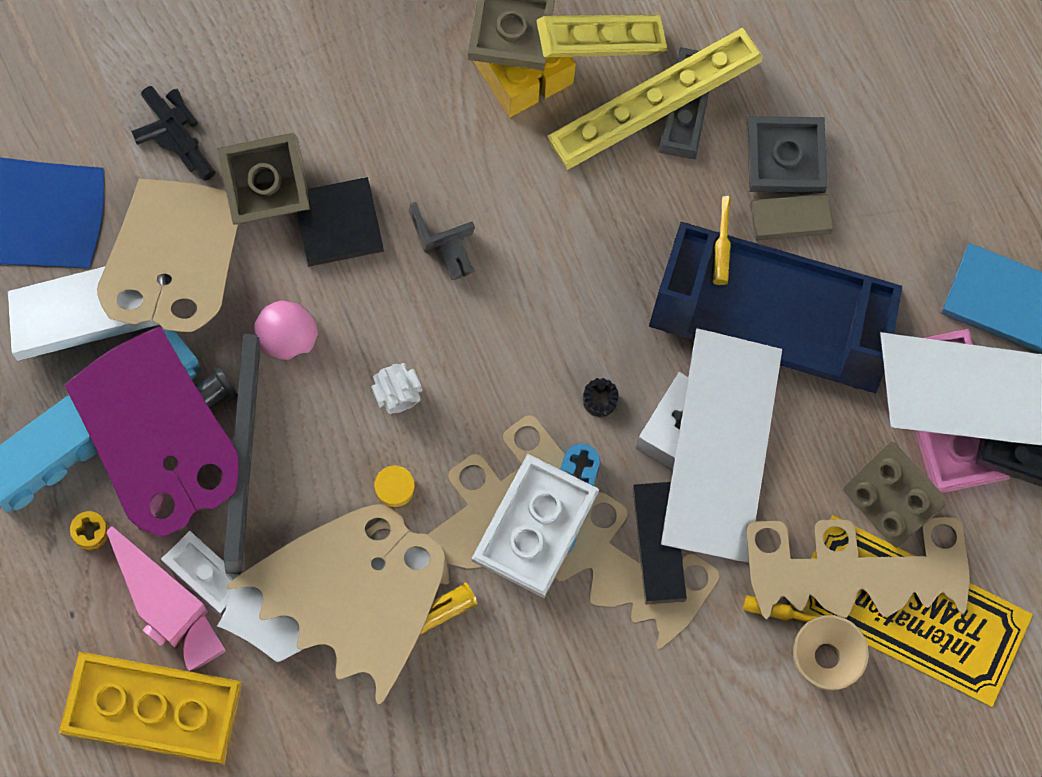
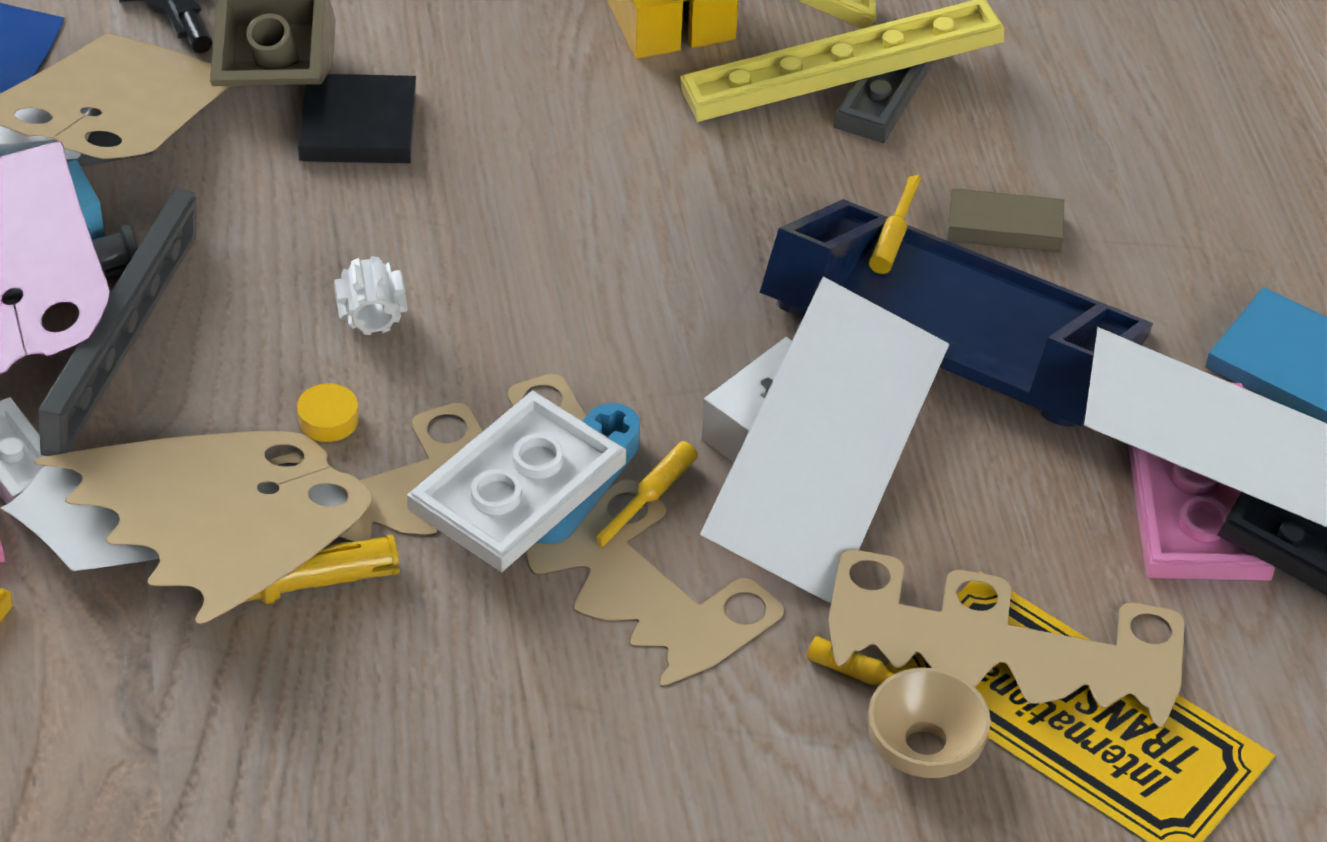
camera: 15 degrees right, 25 degrees down
bright pink hair [254,300,318,360] -> none
dark grey bracket [409,202,475,280] -> none
black bush [582,378,619,417] -> none
black tile [633,482,687,605] -> none
dark grey plate [747,116,828,193] -> none
dark tan bracket [843,442,947,548] -> none
none -> yellow piece [596,441,698,548]

